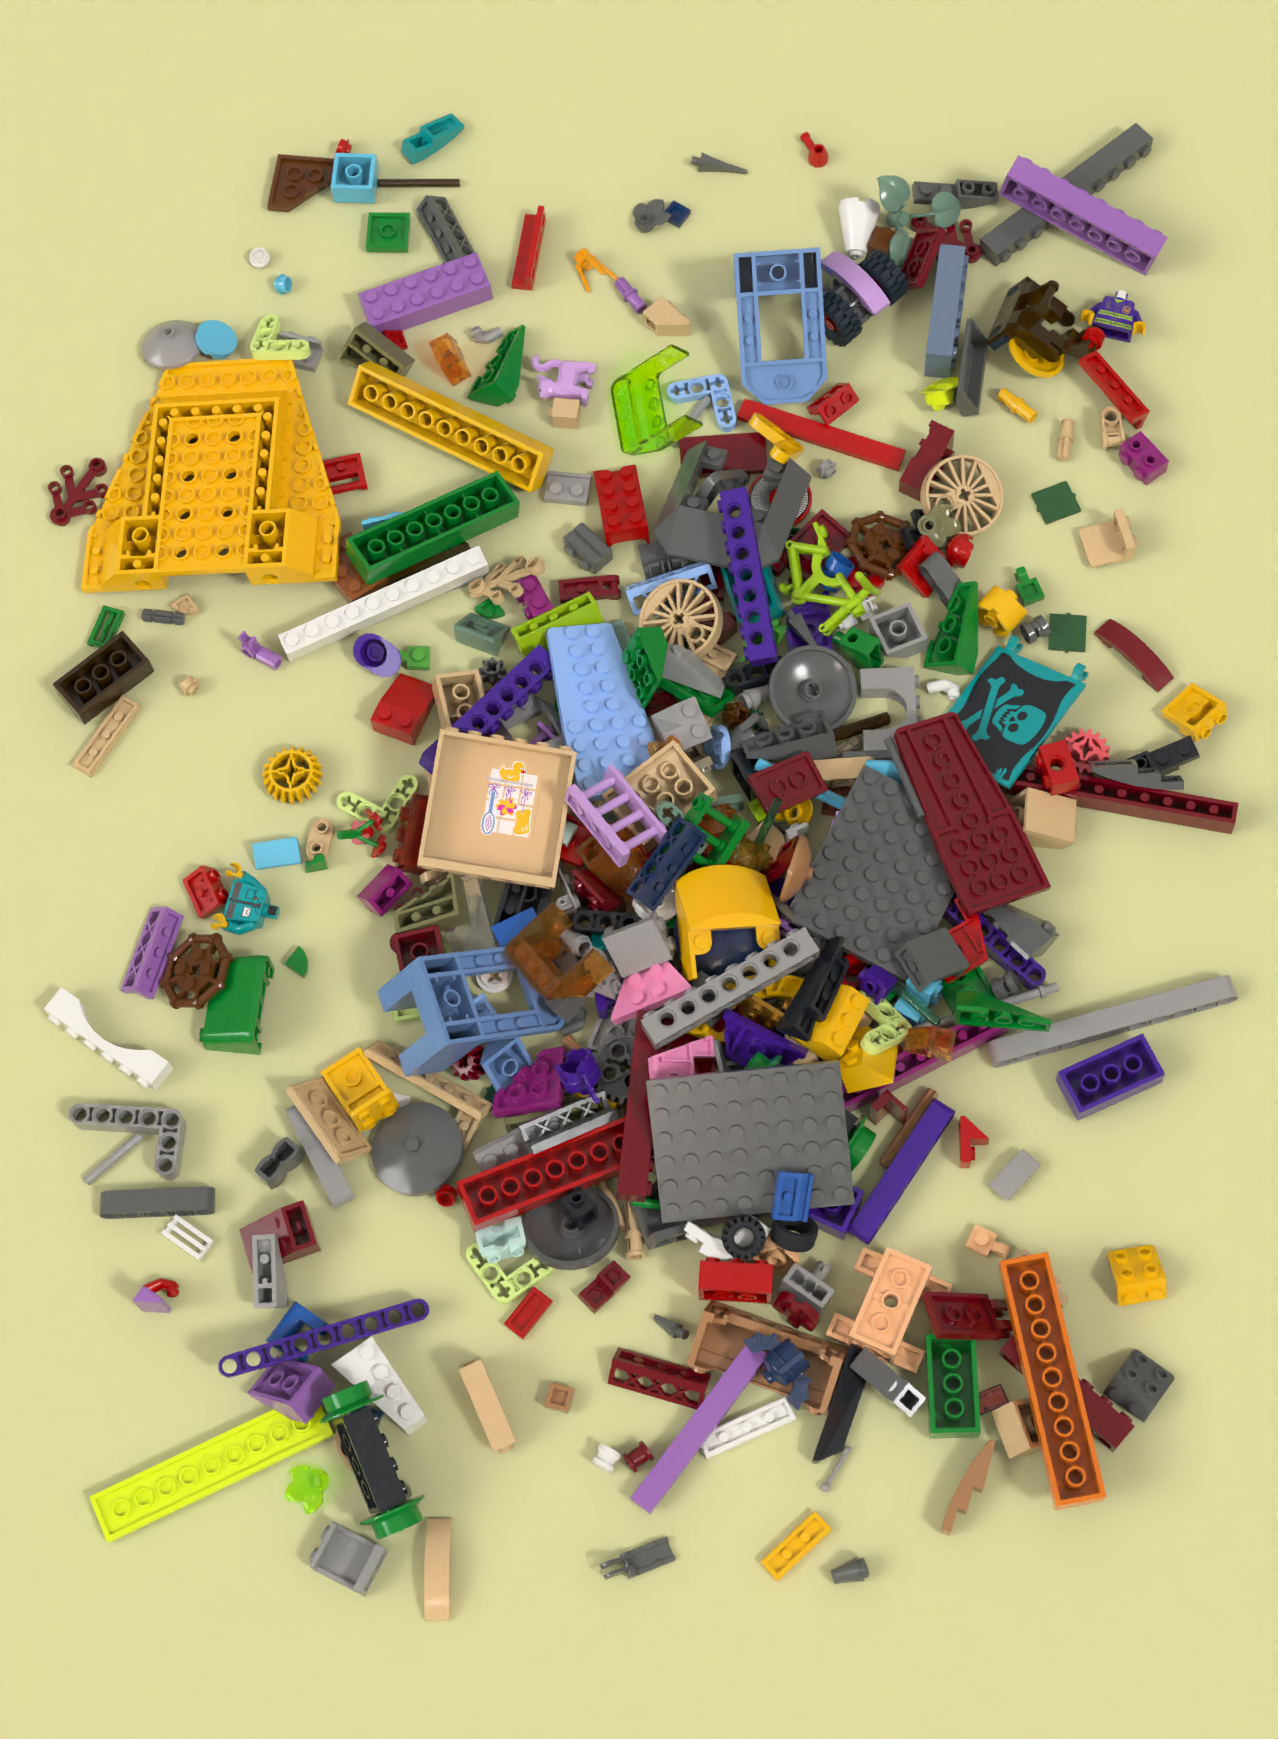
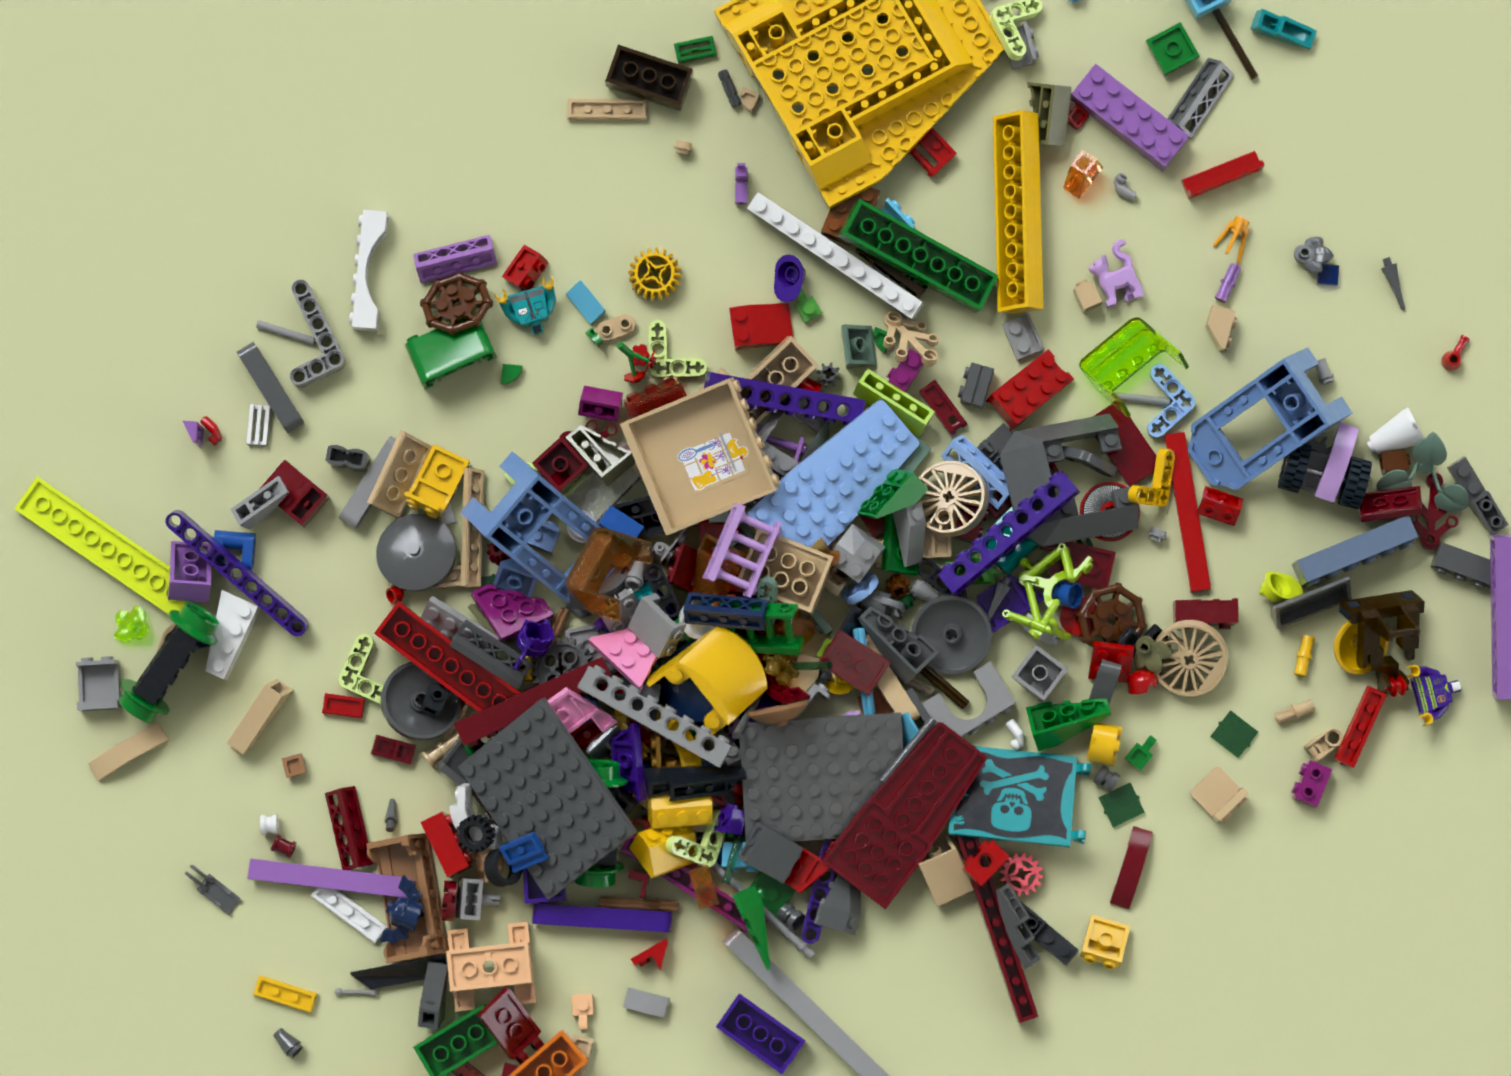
camera: 55 degrees right, 15 degrees up
green wedge [467,324,525,407] -> none
light aqua cylinder [475,1216,526,1263] -> none
green torso [832,627,884,670] -> none

